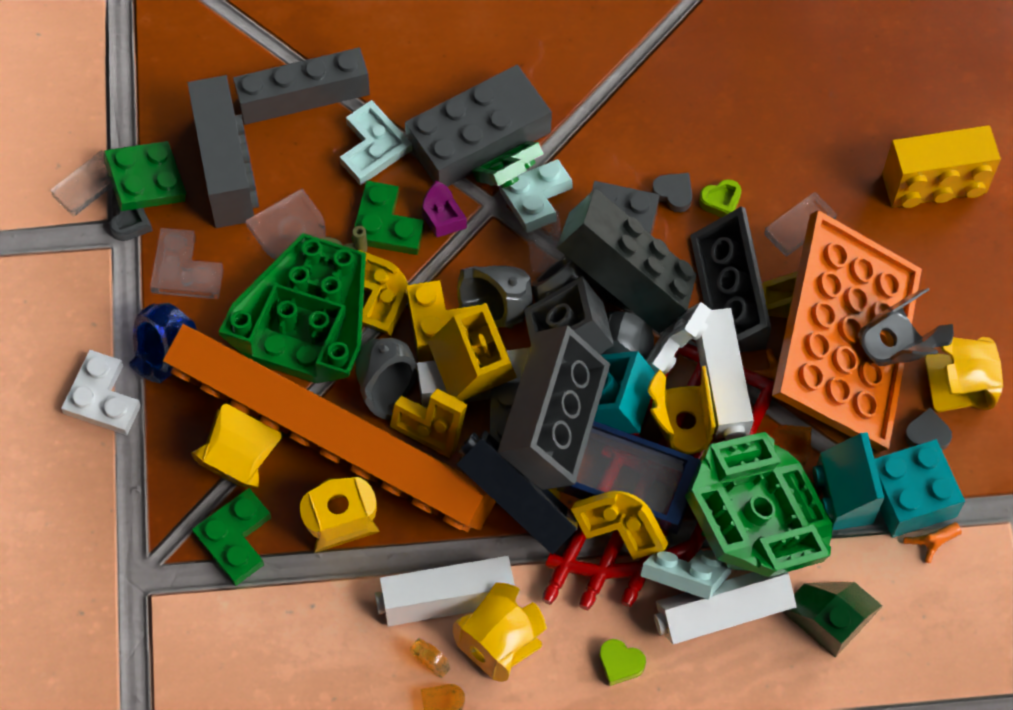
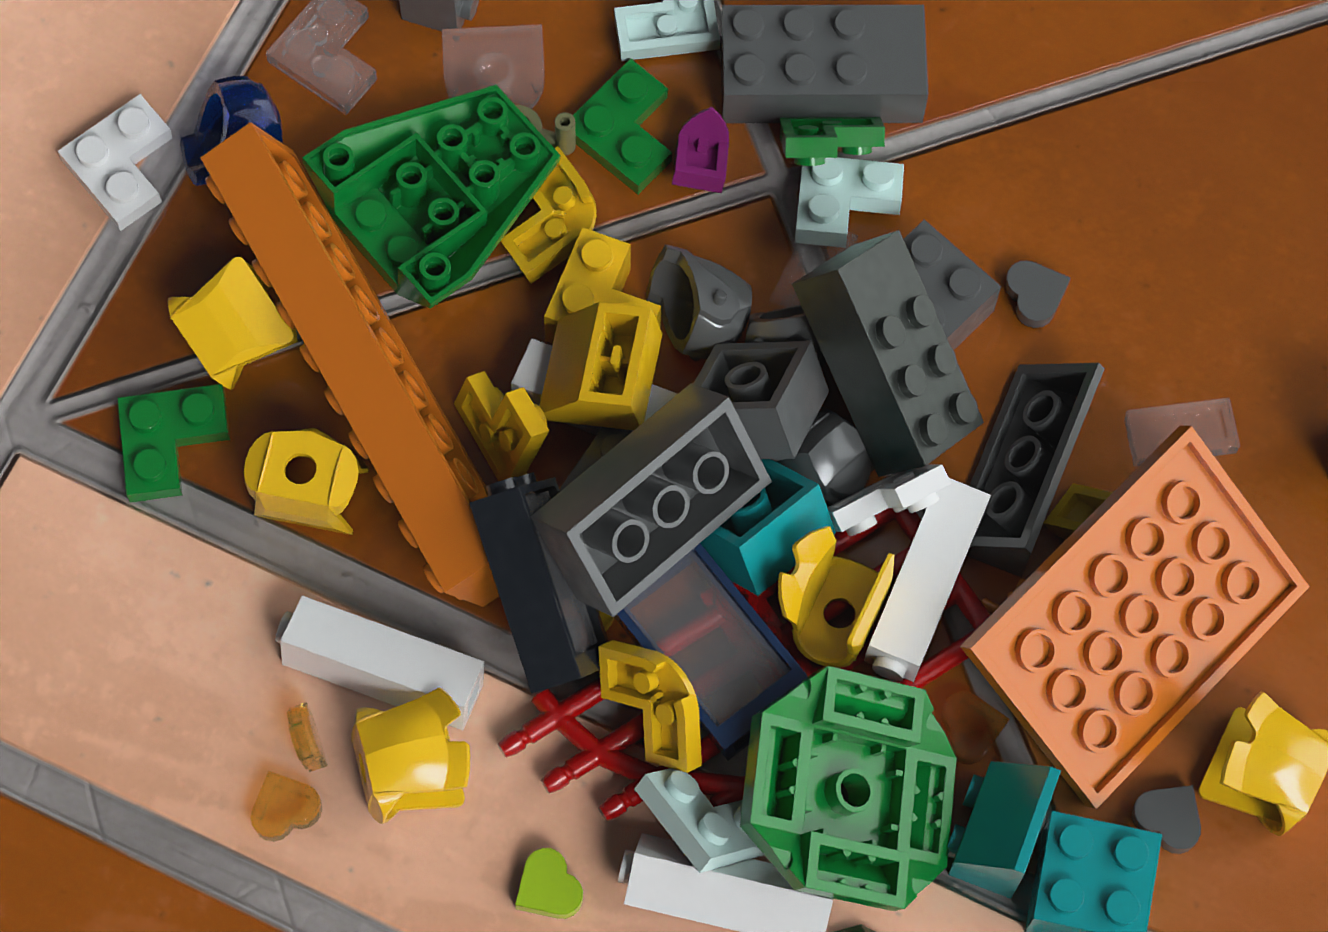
camera: 30 degrees right, 5 degrees up
dark grey helmet [355,338,418,421] -> none
lime tile [699,179,742,217] -> none
dark grey piece [858,287,954,366] -> none

